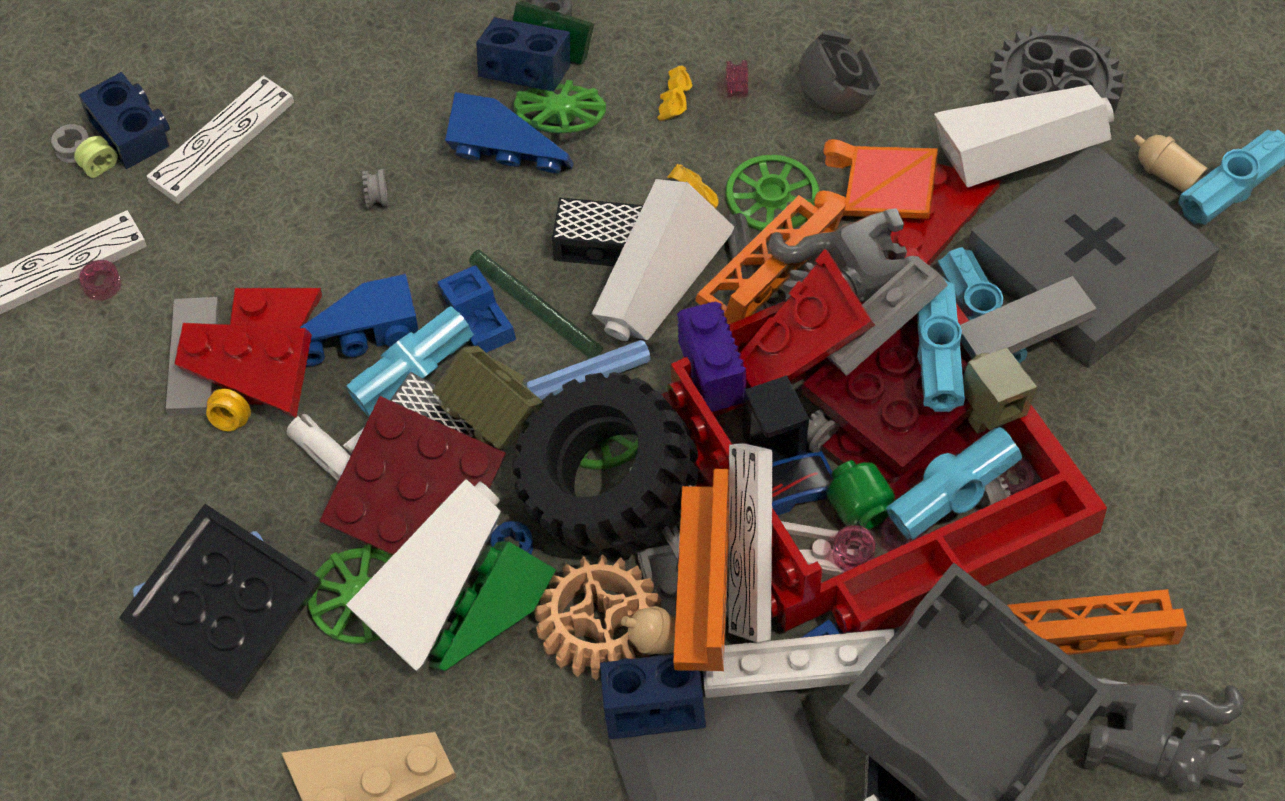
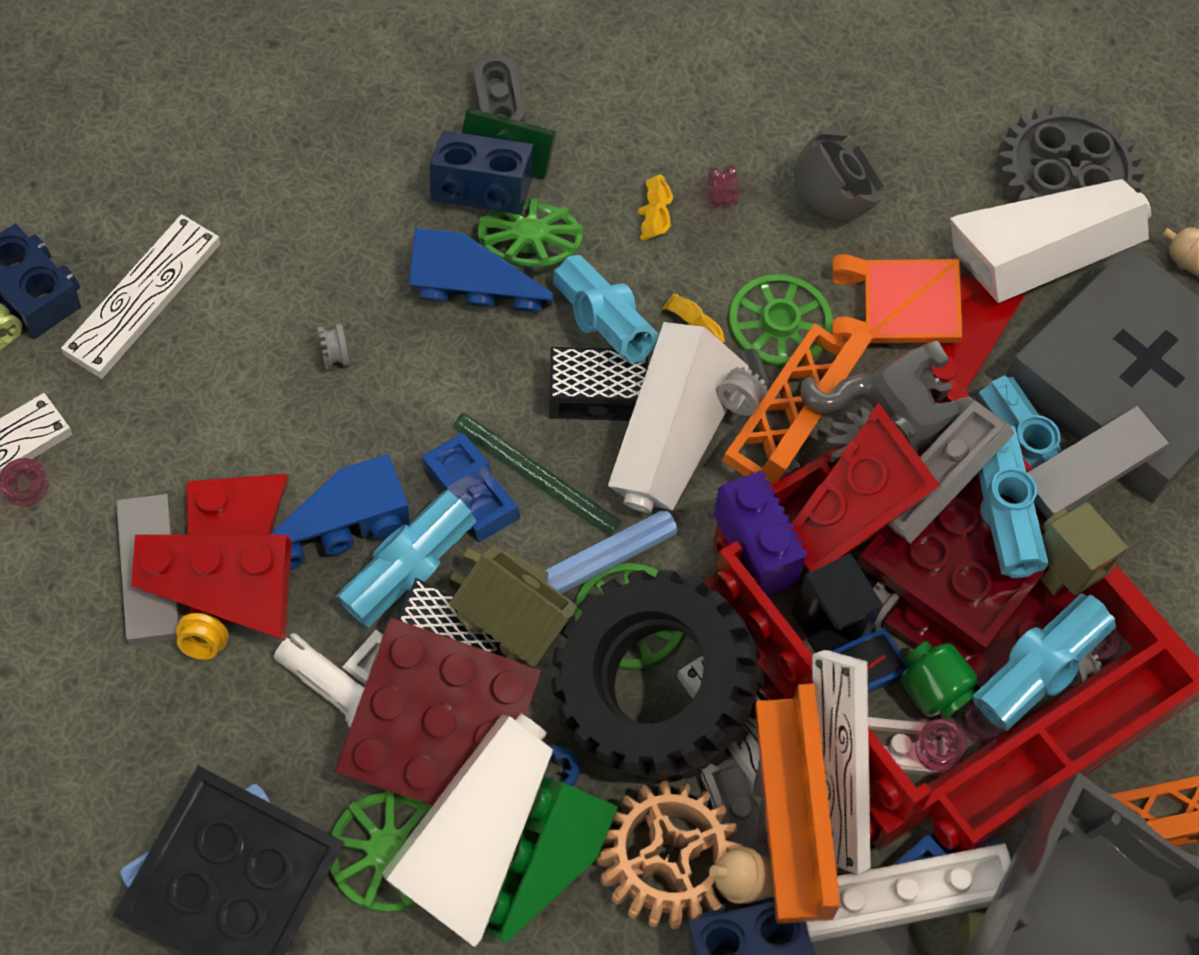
camera: 15 degrees left, 5 degrees up
none -> medium azure piece [553,255,659,363]
none -> light grey bush [717,367,767,416]

